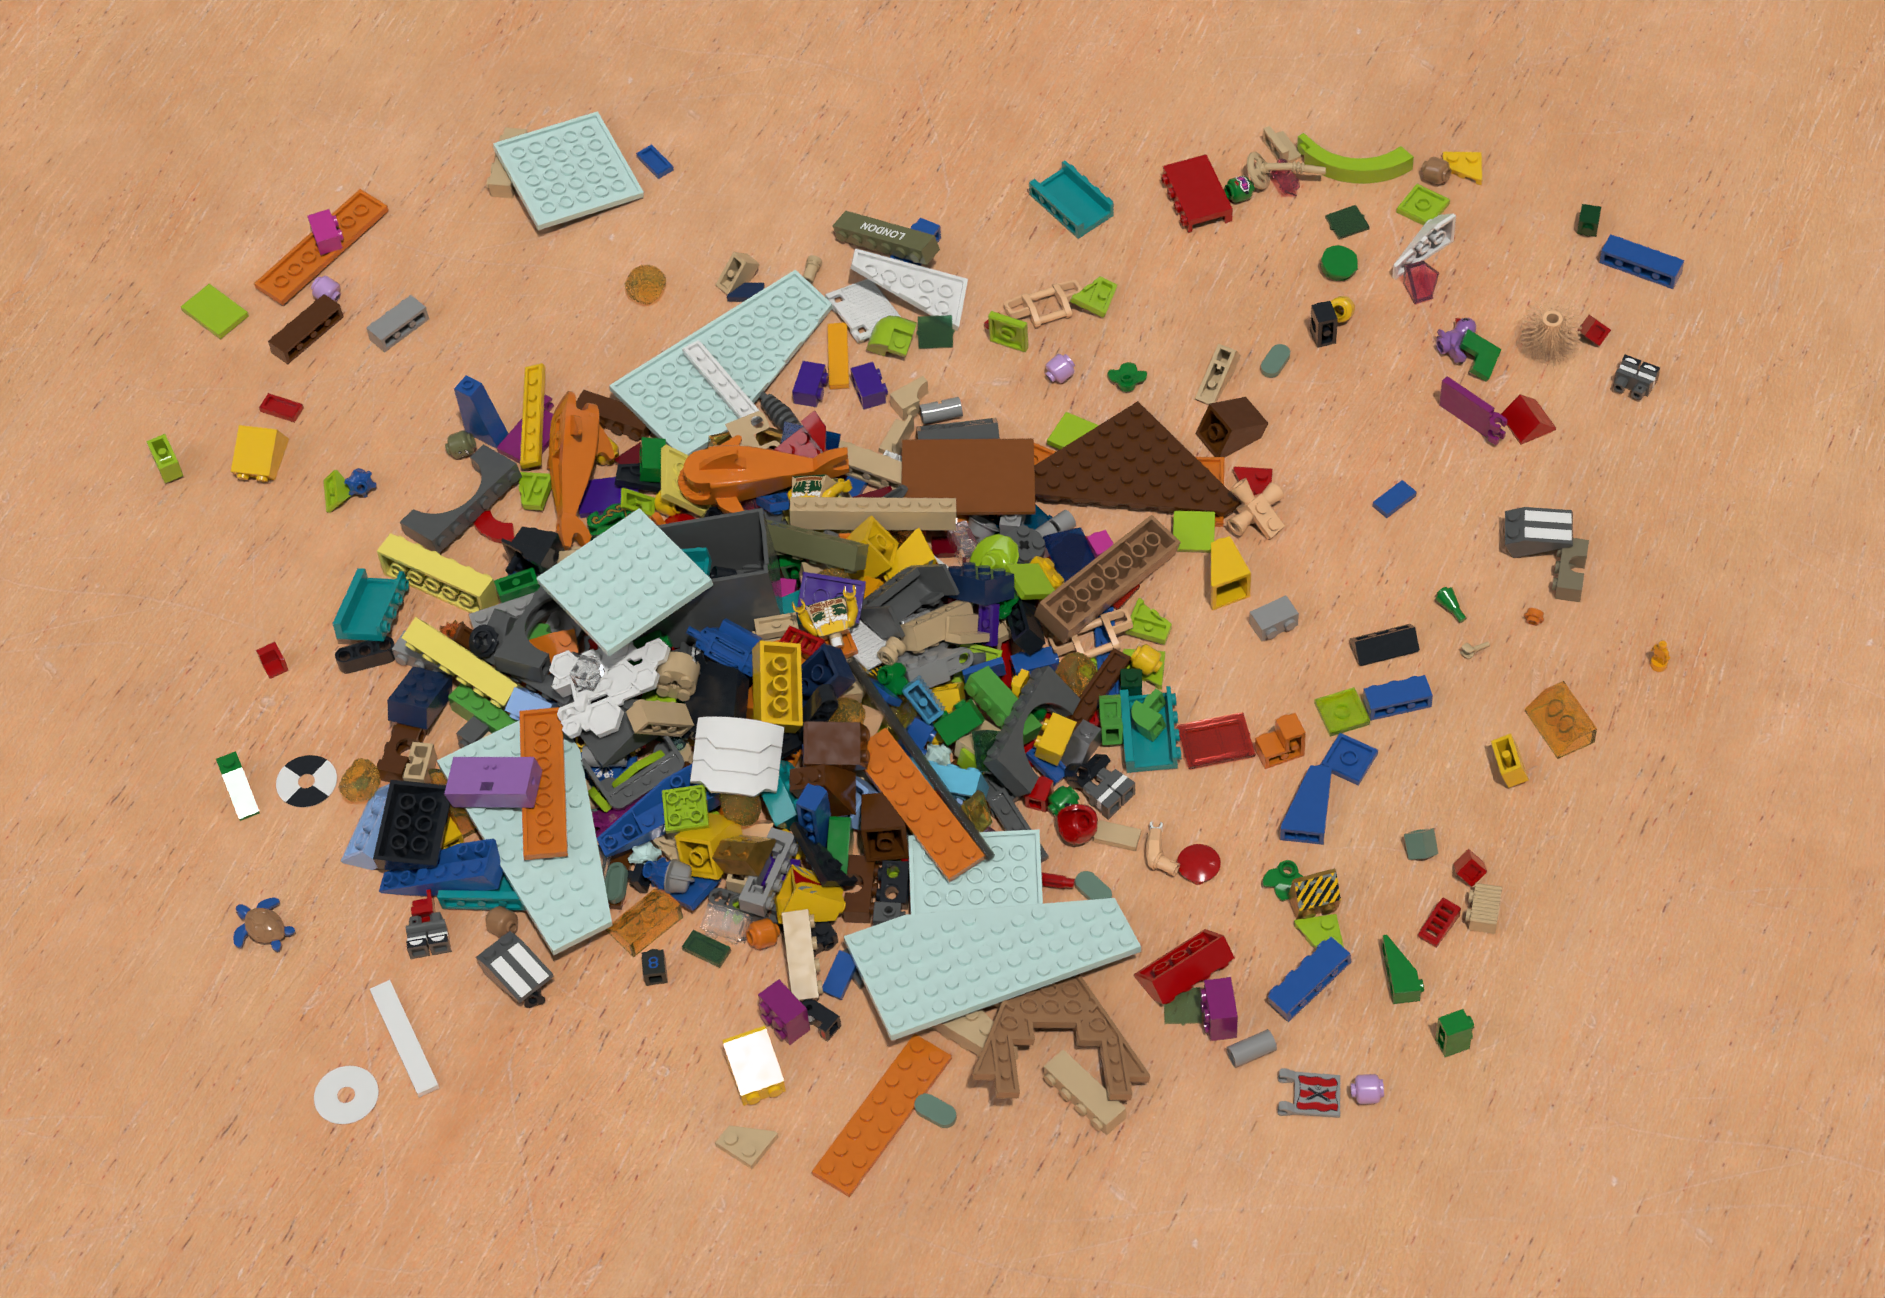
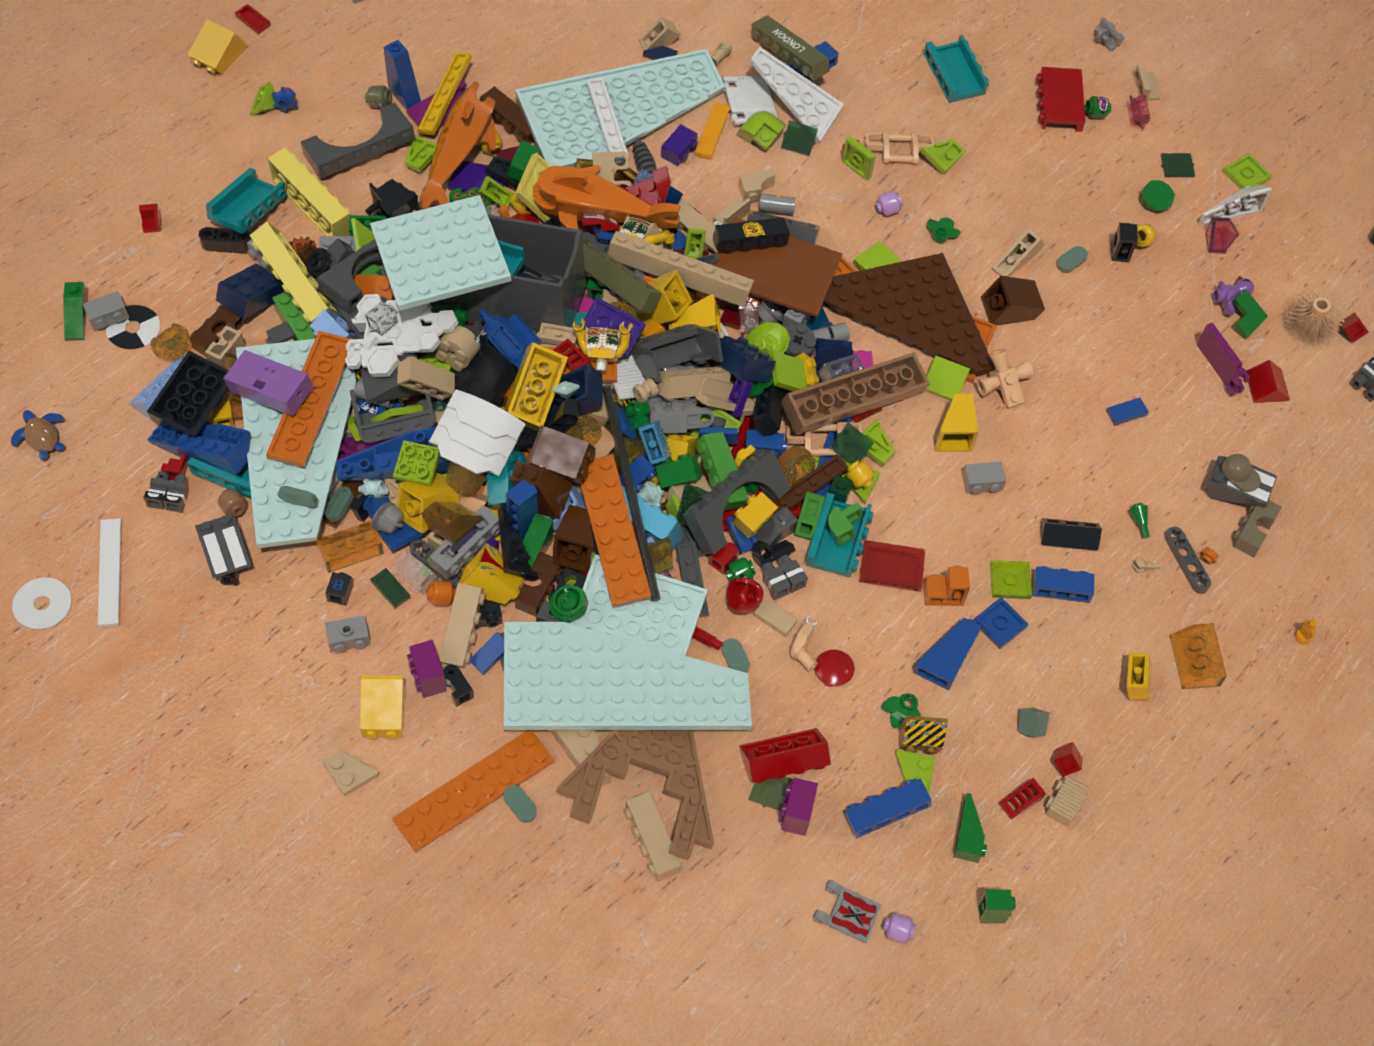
camera: 10 degrees right, 5 degrees up
lime brick [146,434,183,483] -> none
red tile [473,510,515,543] -> none
clear yellow hair [625,265,666,305] -> none
dark purple brick [850,362,888,410] -> none
light grey pin [1226,1029,1277,1068] -> none
red wing [1233,466,1273,495] -> none
tan dish [1247,152,1326,189] -> none
lime arch [1297,133,1414,184] -> none
medium nougat head [1421,157,1452,185] -> none
yellow wing [1442,151,1482,185] -> none
none -> light grey brick [83,291,129,331]
none -> sand green tile [277,486,318,508]
none -> light grey brick [325,615,370,653]
none -> lime slope [351,218,375,251]
none -> green hat [550,584,588,622]
none -> light aqua slope [552,381,579,400]
none -> red slope [581,213,620,231]
none -> lime slope [684,228,706,259]
none -> black brick [713,217,790,253]
none -> clear brick [818,354,864,382]
none -> clear green piece [830,422,874,465]
none -> light grey hips [1094,18,1125,51]
none -> dark grey beam [1165,527,1211,594]
none -> dark tan cap [1222,454,1261,492]

